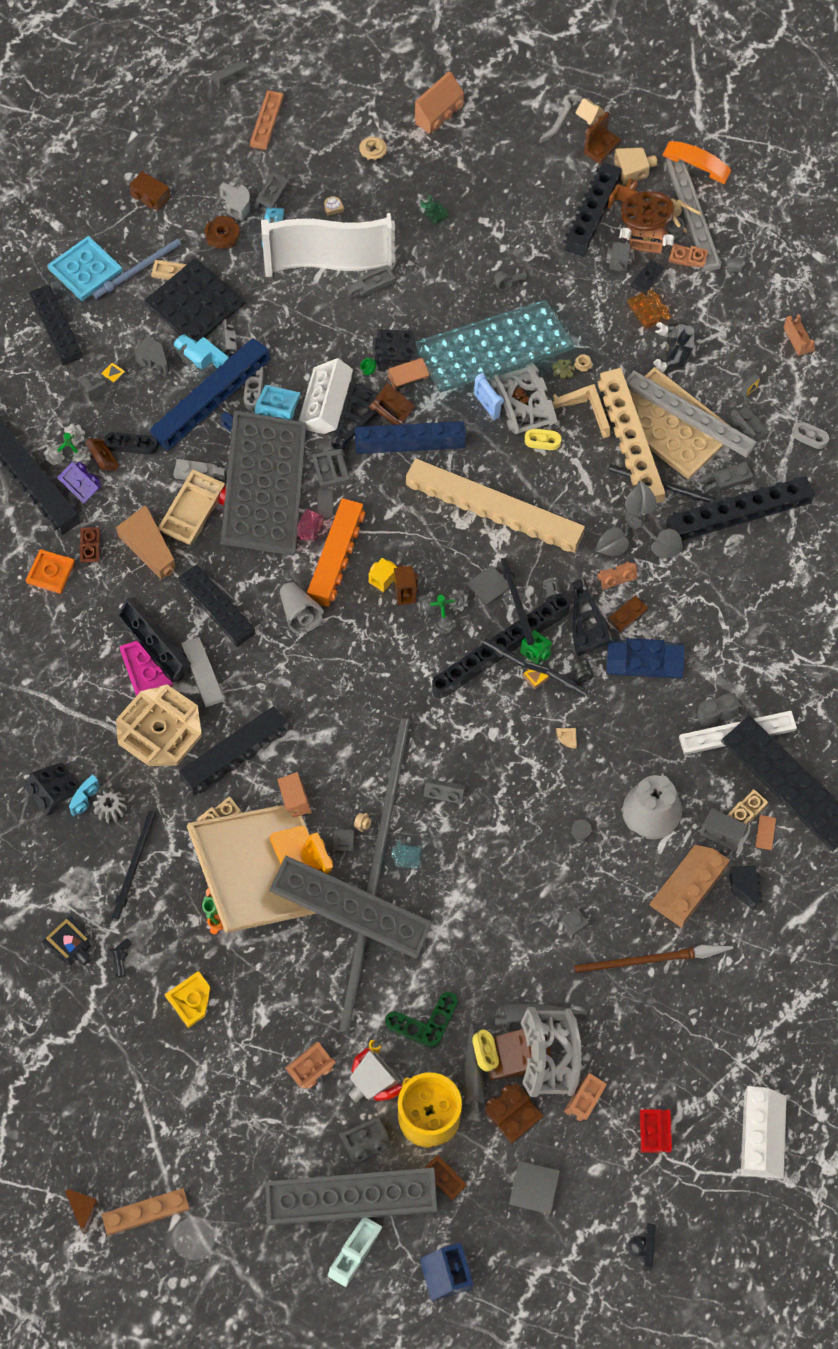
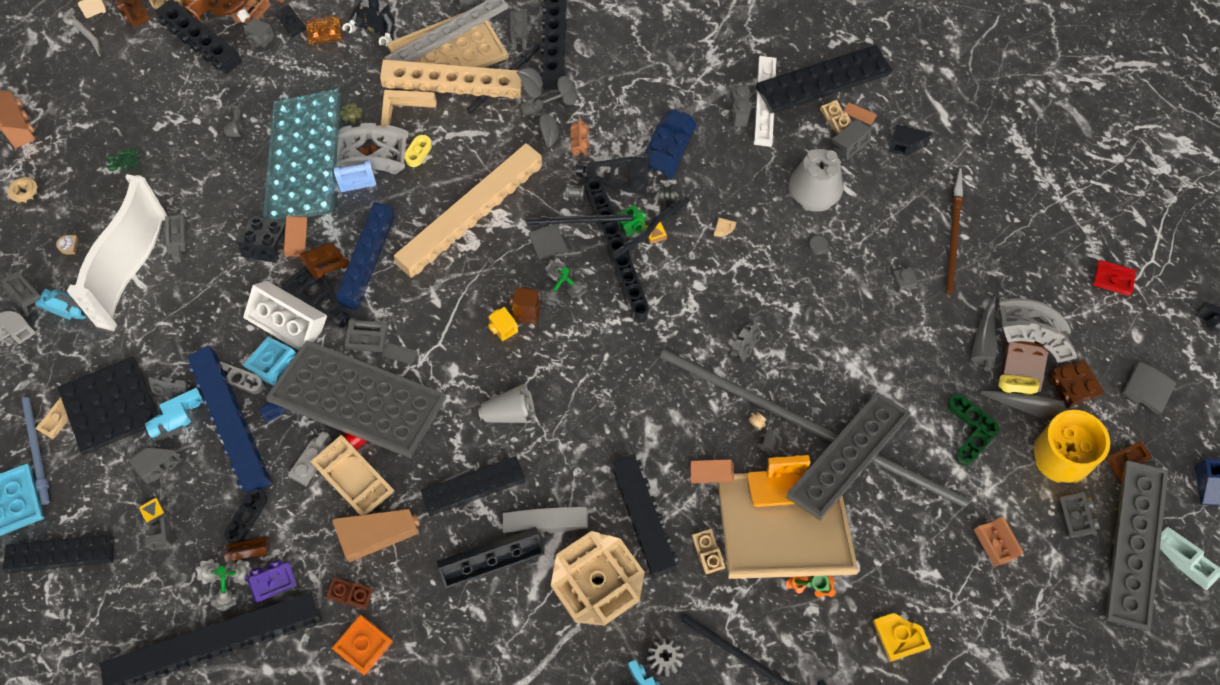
camera: 70 degrees left, 0 degrees up
dark pink wing [119,641,173,696] -> none
reddish brown plate [205,216,240,249] -> none
clear pink brick [297,509,324,542] -> none
orange brick [307,498,366,607] -> none
torso [349,1040,410,1102] -> none
green plate [360,358,377,376] -> none
clear light blue bracket [391,841,421,869] -> none
nougat hinge [564,1073,607,1121] -> none
tan plate [574,355,592,372] -> none
reddish brown plate [608,595,648,633] -> none
medium nougat slope [649,845,730,928] -> none
white slope [741,1086,786,1179] -> none

